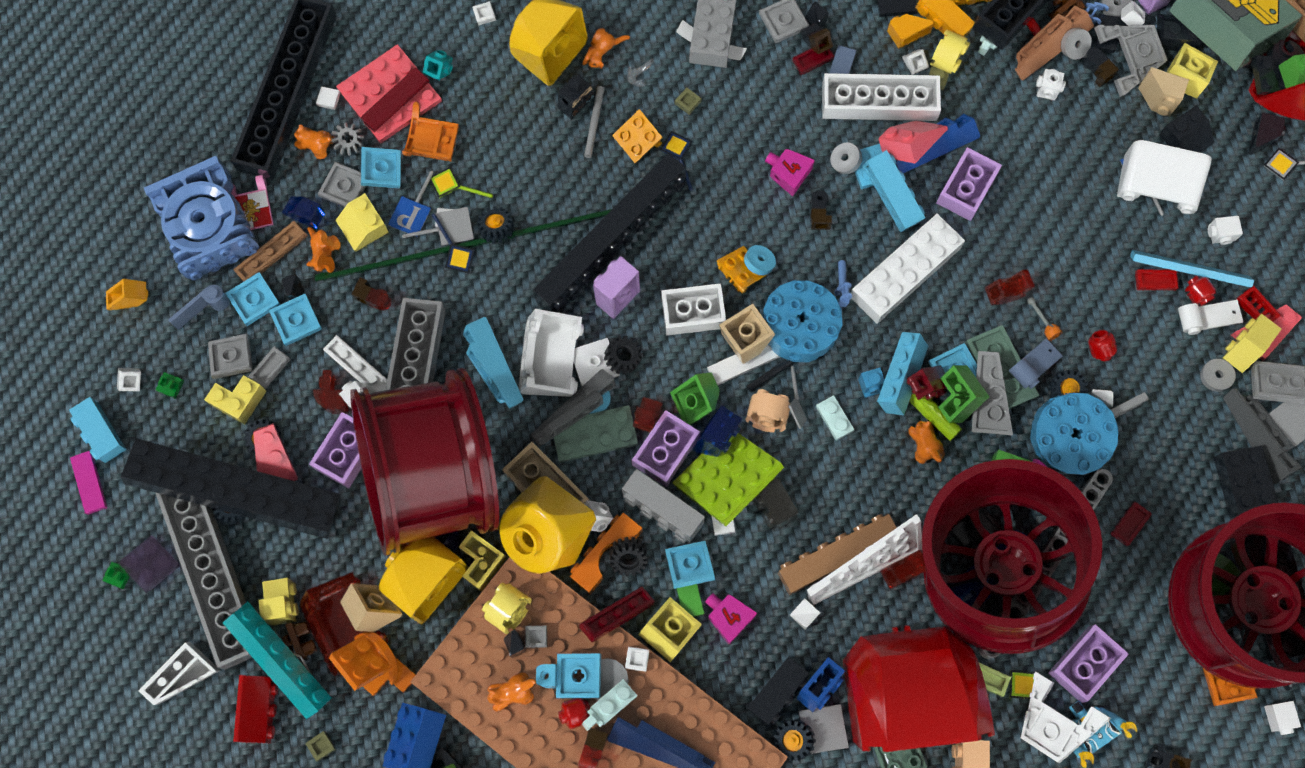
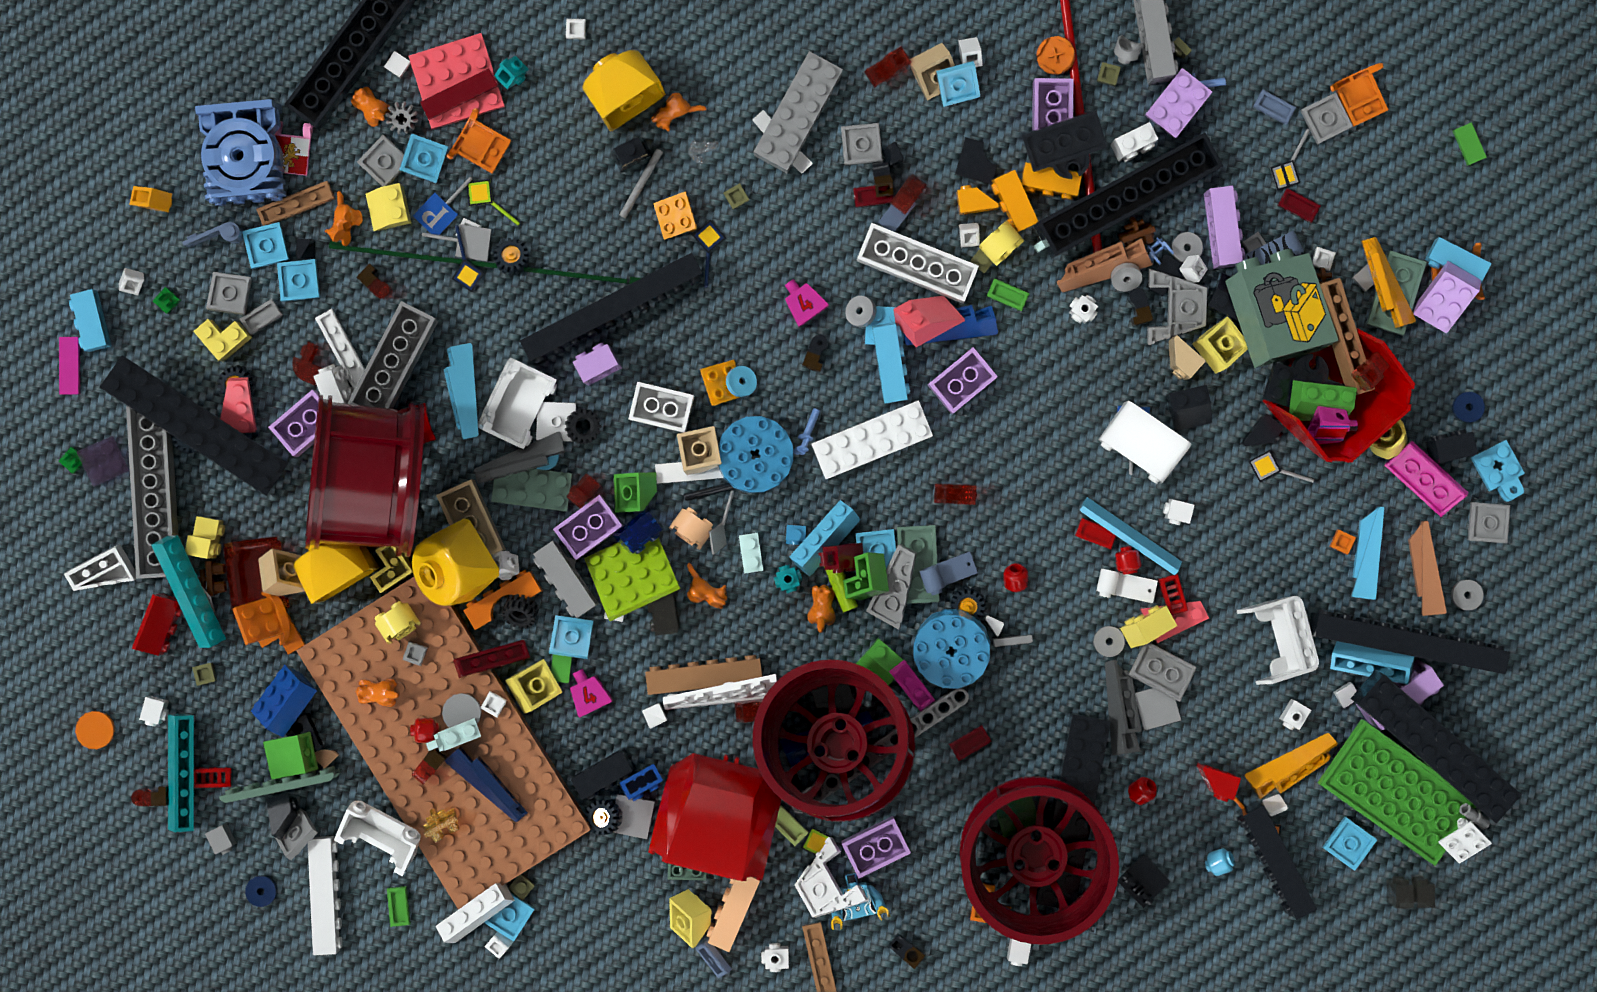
camera: 25 degrees right, 15 degrees up
clear blue slope [281,196,325,229] -> none
black slope [504,630,526,658] -> none
medium azure plate [536,653,601,699] -> none
hinge [1027,297,1063,341] -> none
none -> orange animal [687,563,728,609]
none -> teal brick [773,564,802,593]
none -> clear red brick [890,174,928,215]
none -> bright green tile [986,278,1029,311]

